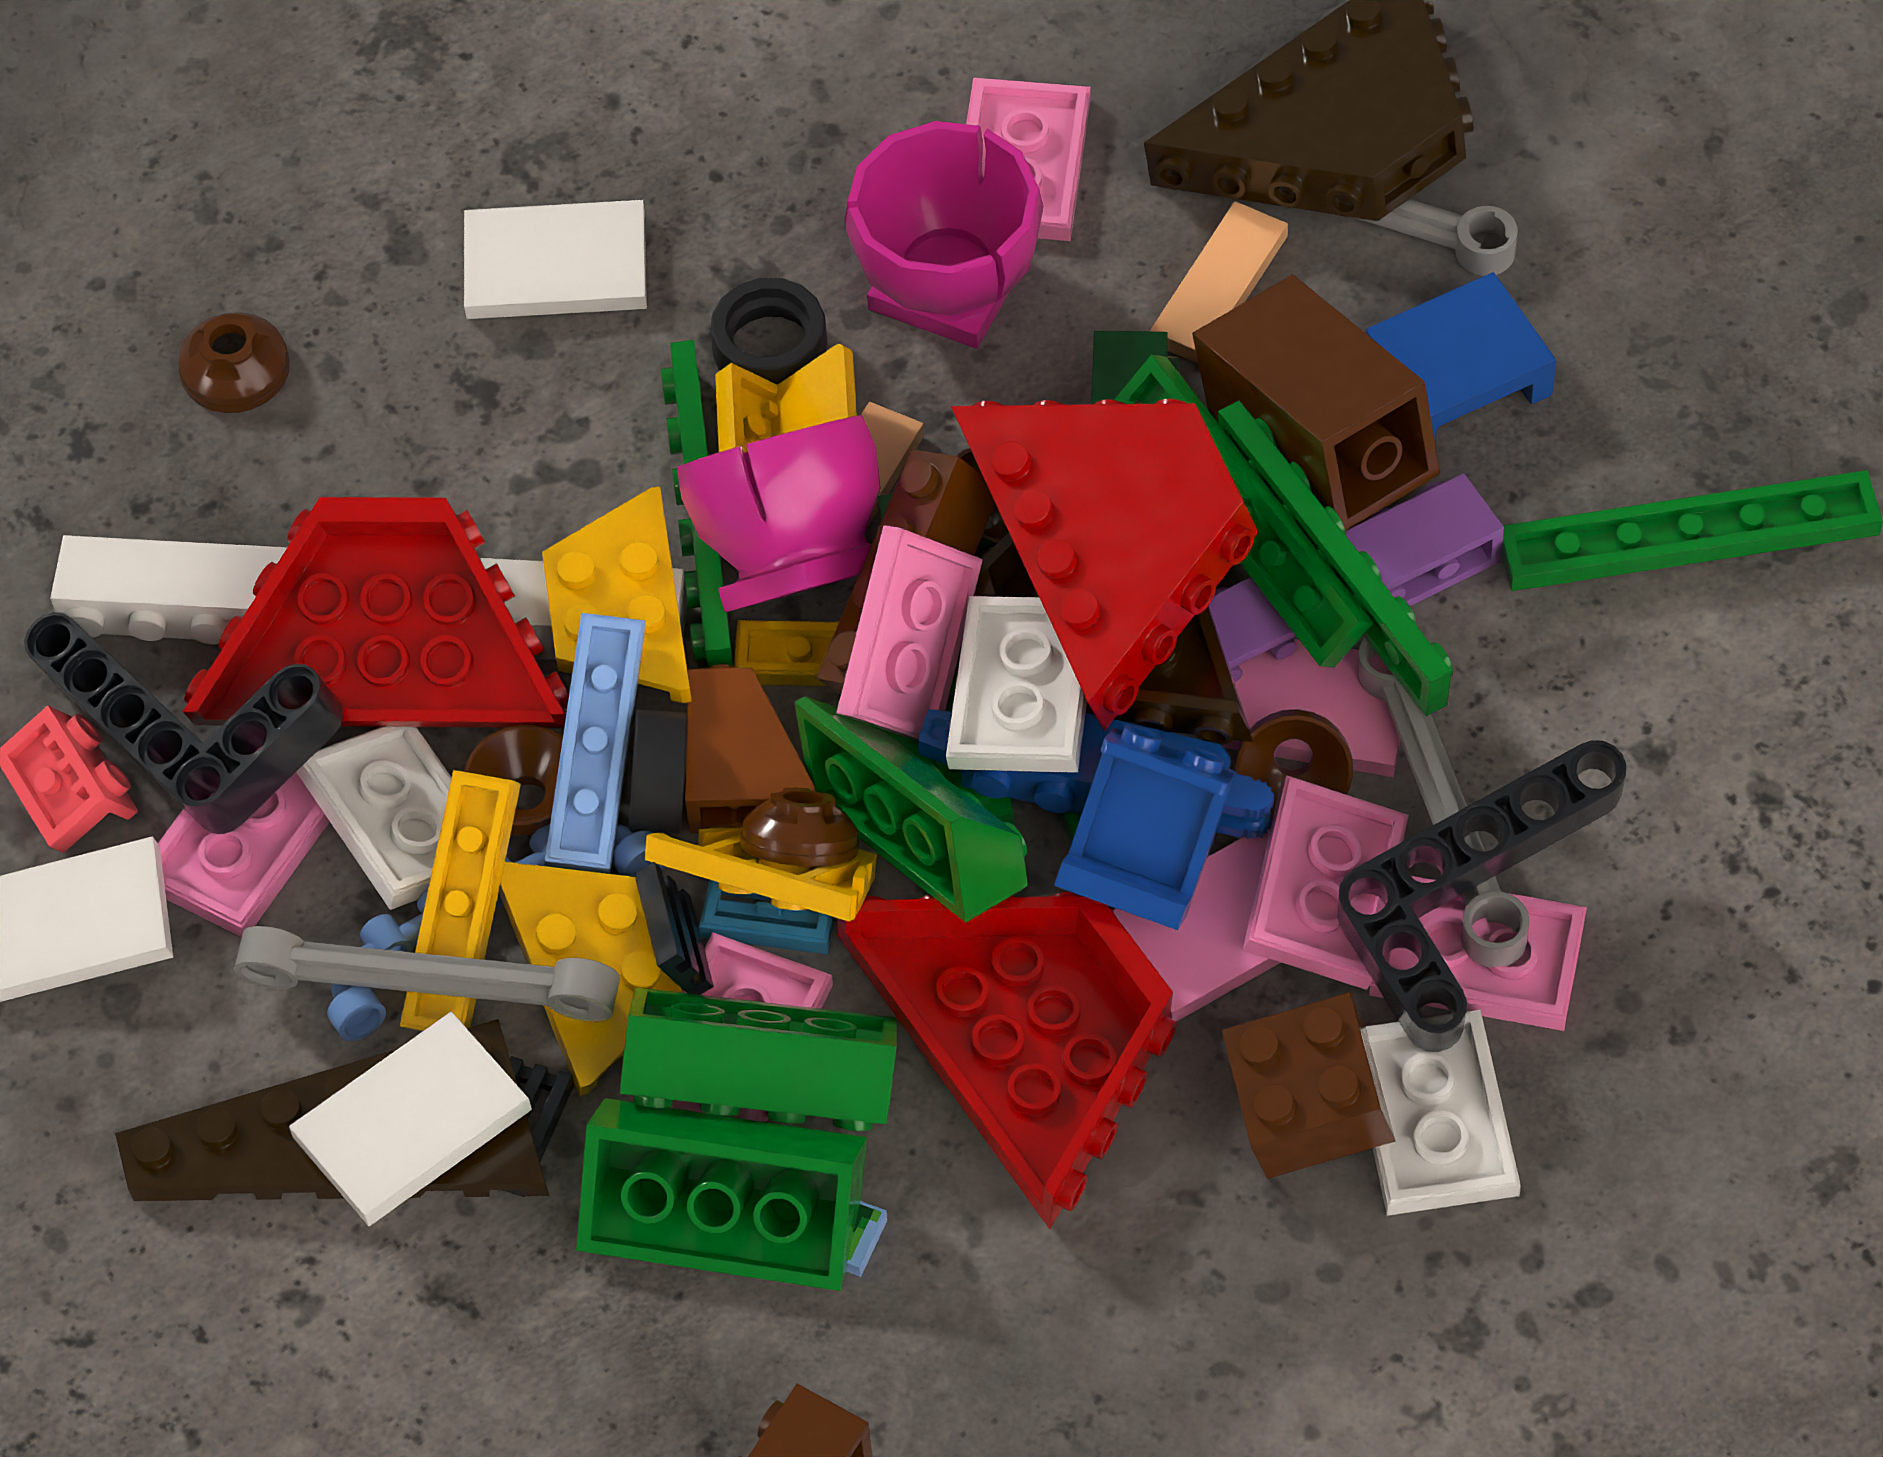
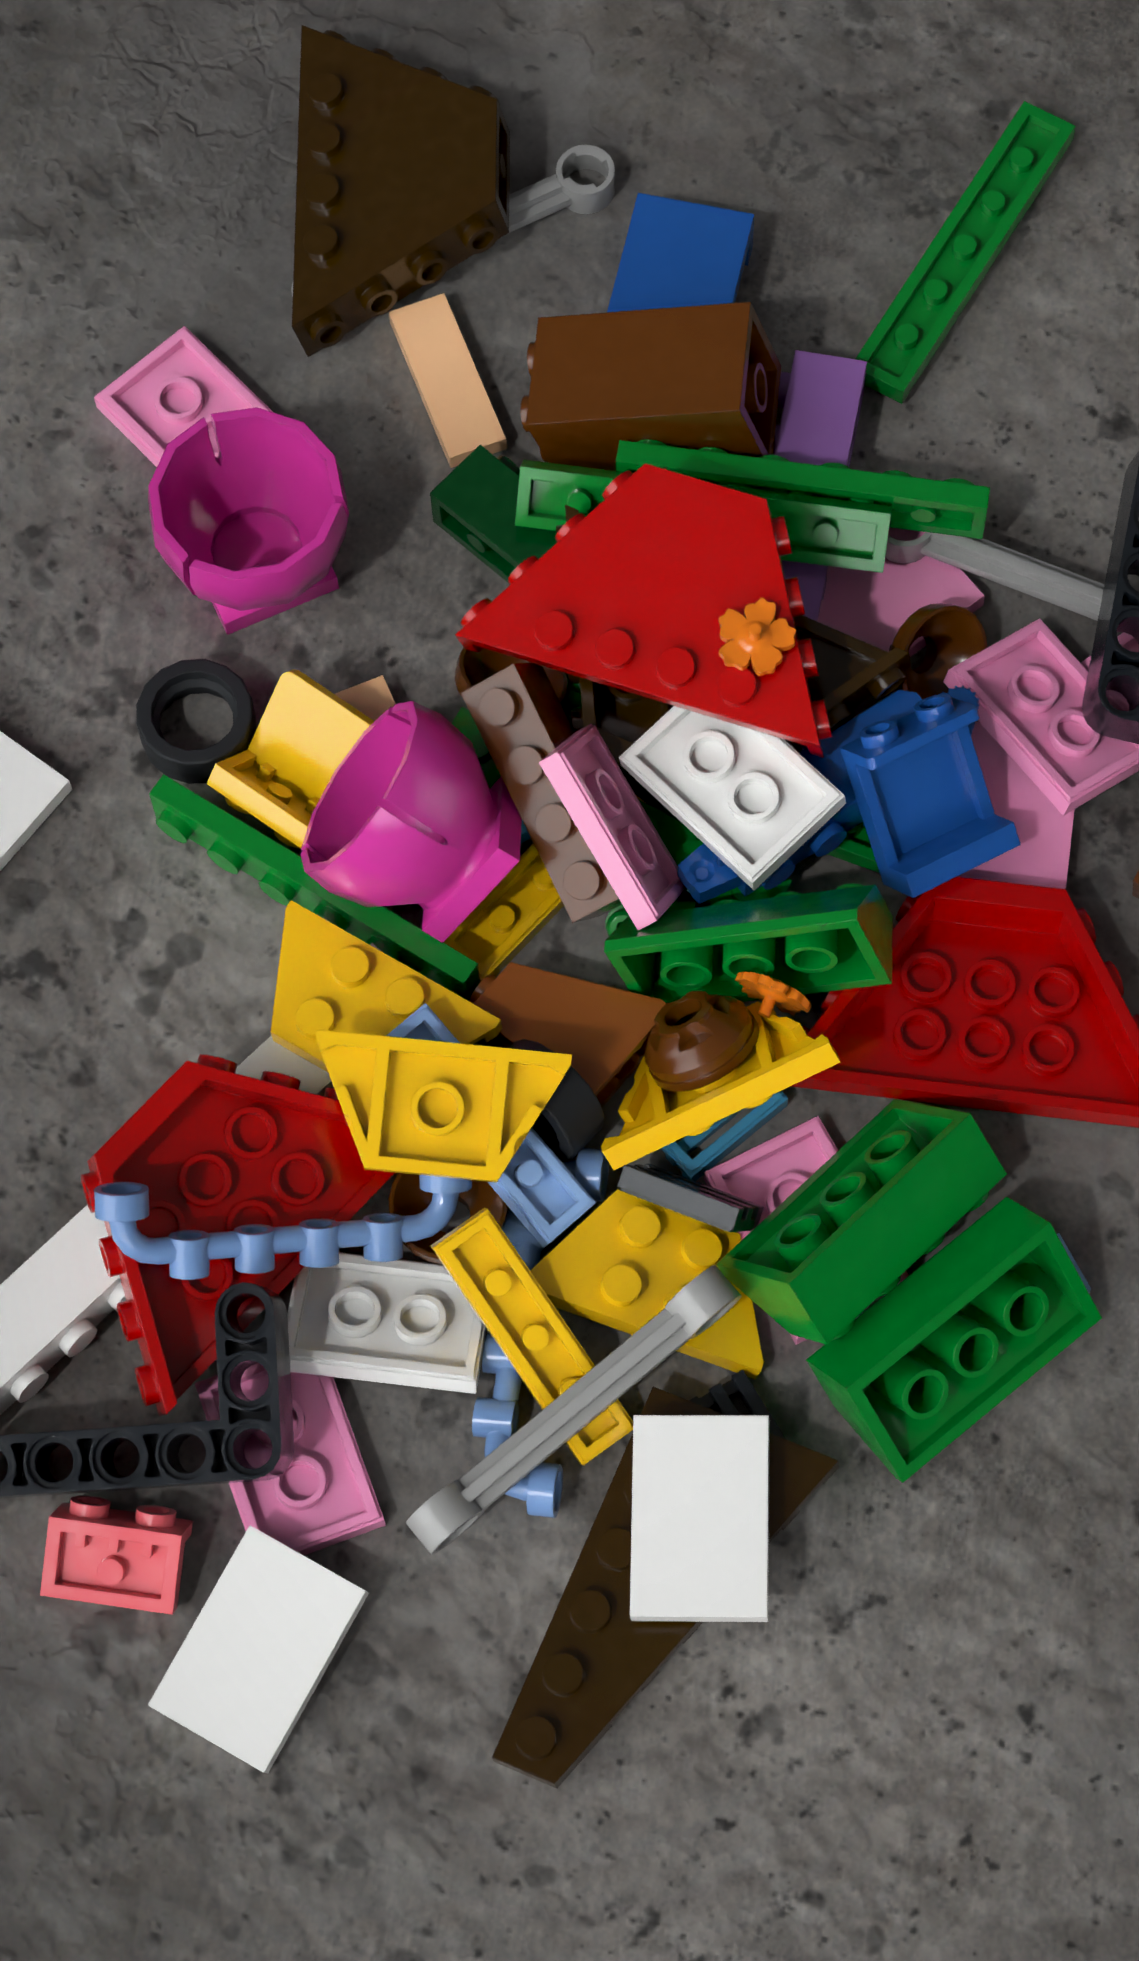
camera: 50 degrees left, 10 degrees up
none -> medium blue bar [94,1175,472,1280]
none -> yellow wing [315,1029,572,1183]
none -> orange plant [719,598,796,676]
none -> orange plant [735,972,811,1018]

